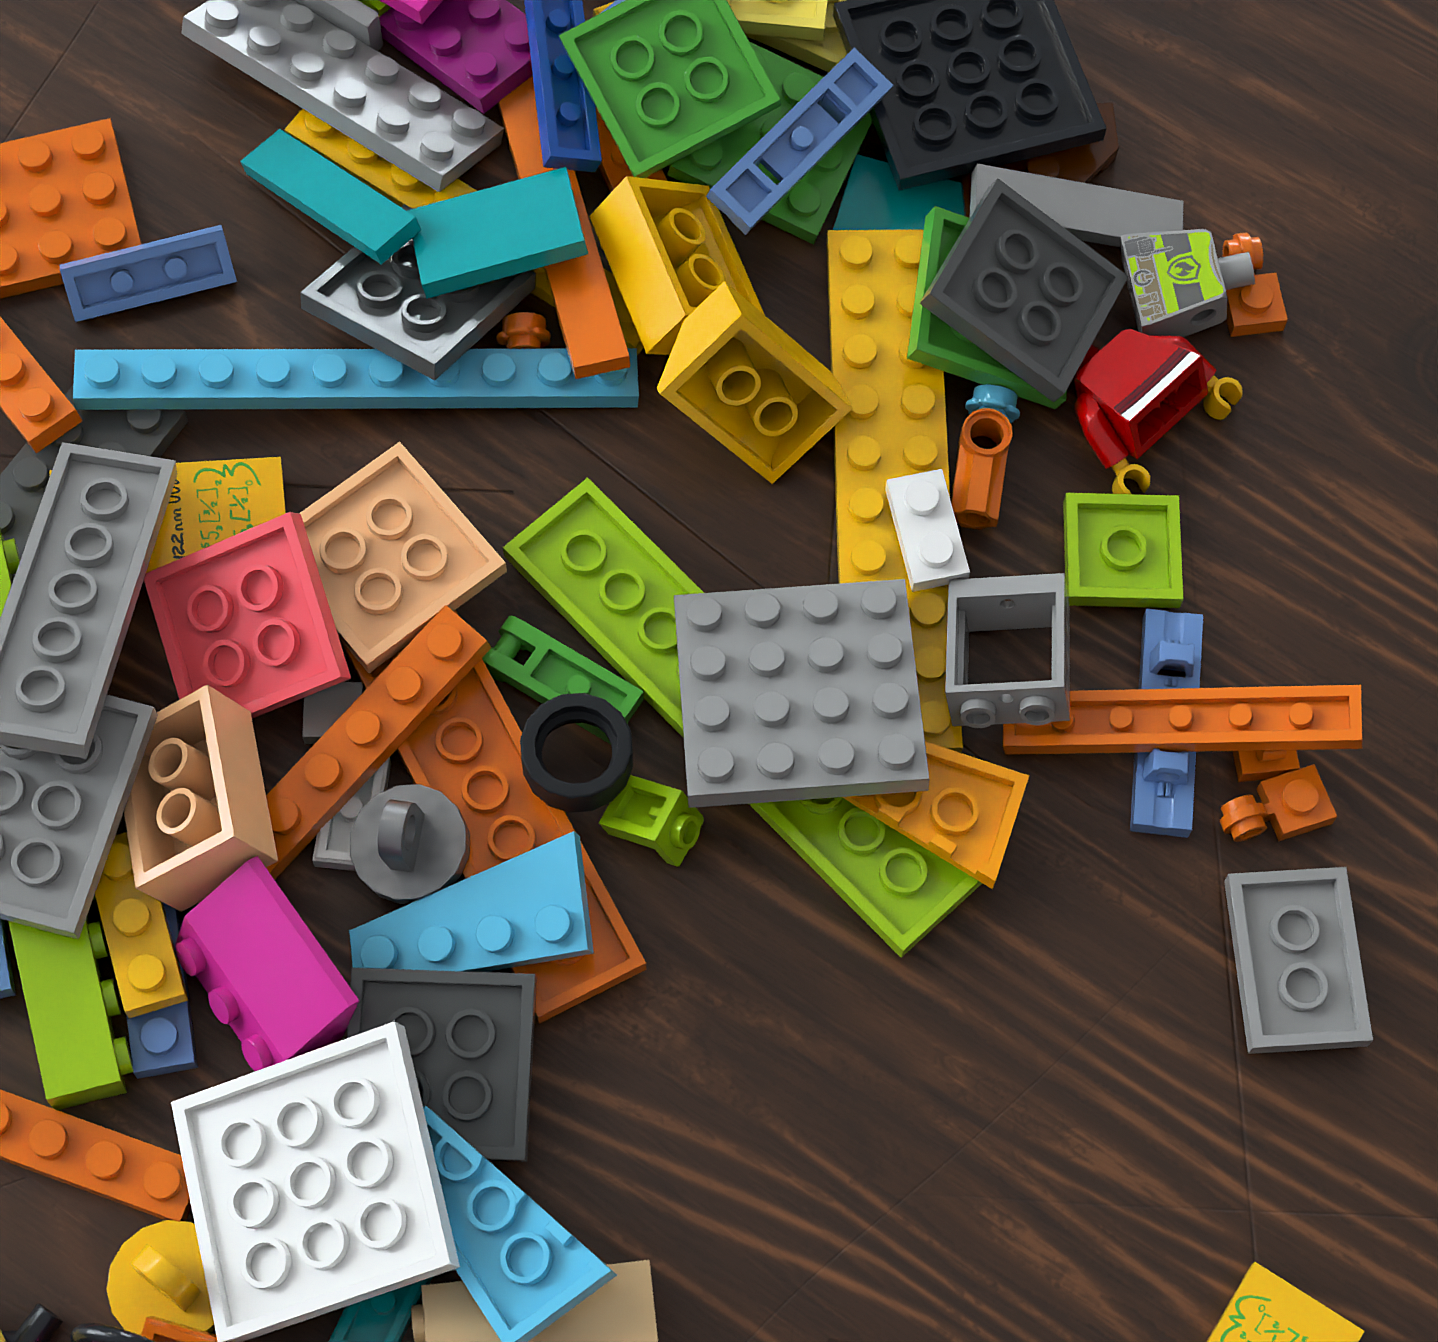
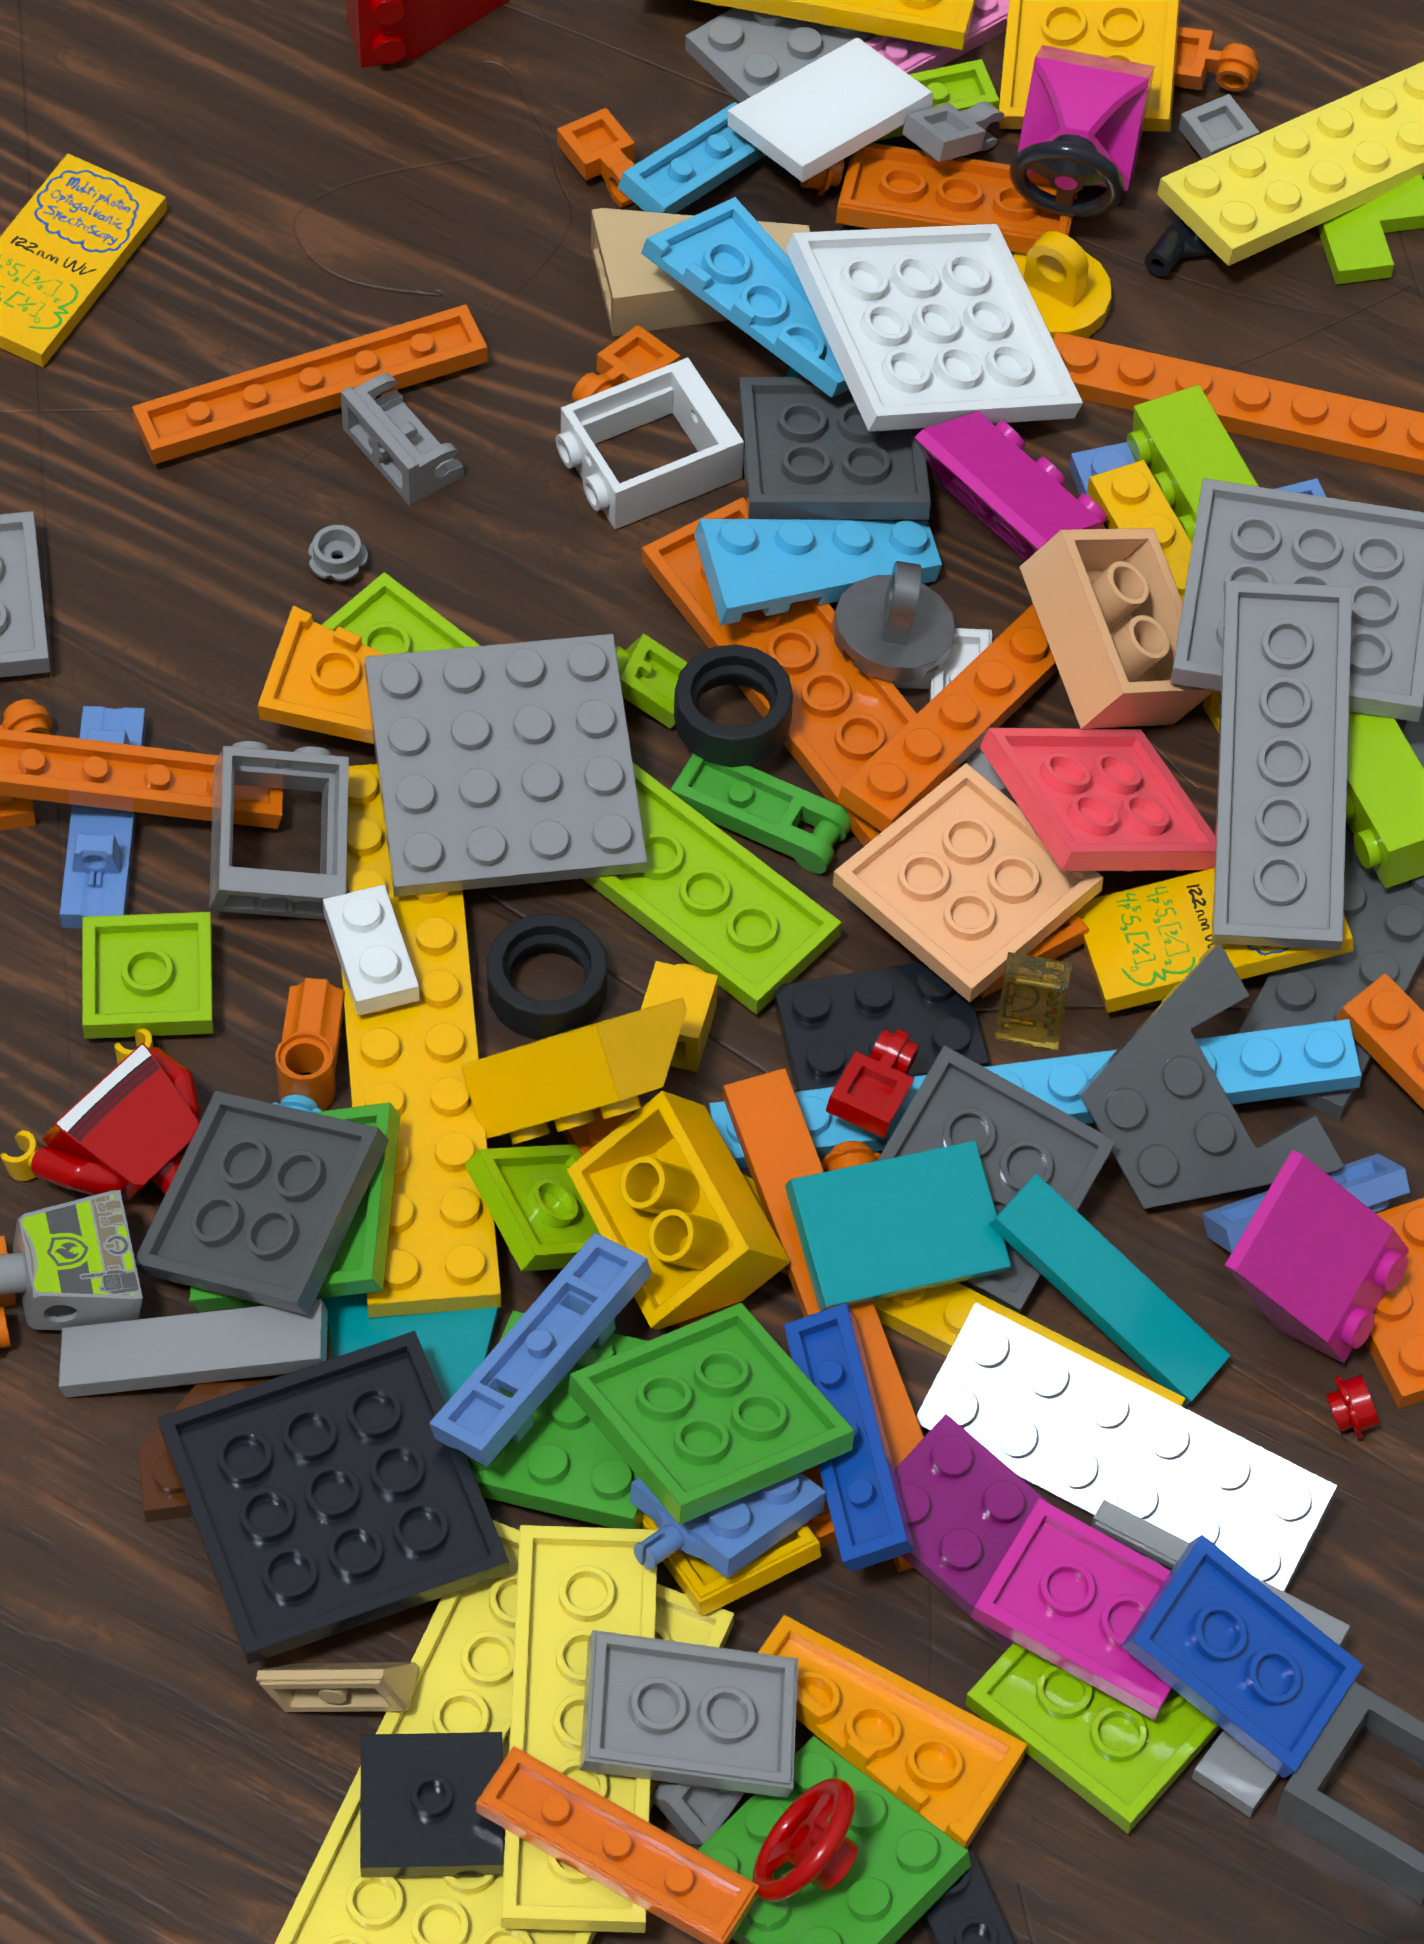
camera: 175 degrees right, 10 degrees down
none -> orange plate [132,304,488,465]
none -> light grey plate [308,525,368,582]
none -> light grey hinge [341,373,464,506]
none -> lime plate [465,1144,601,1271]
none -> black tyre [487,914,607,1040]
none -> white window [555,357,744,530]
none -> orange plate [572,325,680,402]
none -> yellow brick [641,961,718,1072]
none -> black plate [773,961,989,1092]
none -> red plate [826,1028,920,1139]
none -> clear yellow tile [995,952,1072,1050]
none -> dark grey wing [1078,944,1344,1209]
none -> dark pink slope [1225,1150,1409,1363]
none -> red plate [1326,1374,1380,1439]

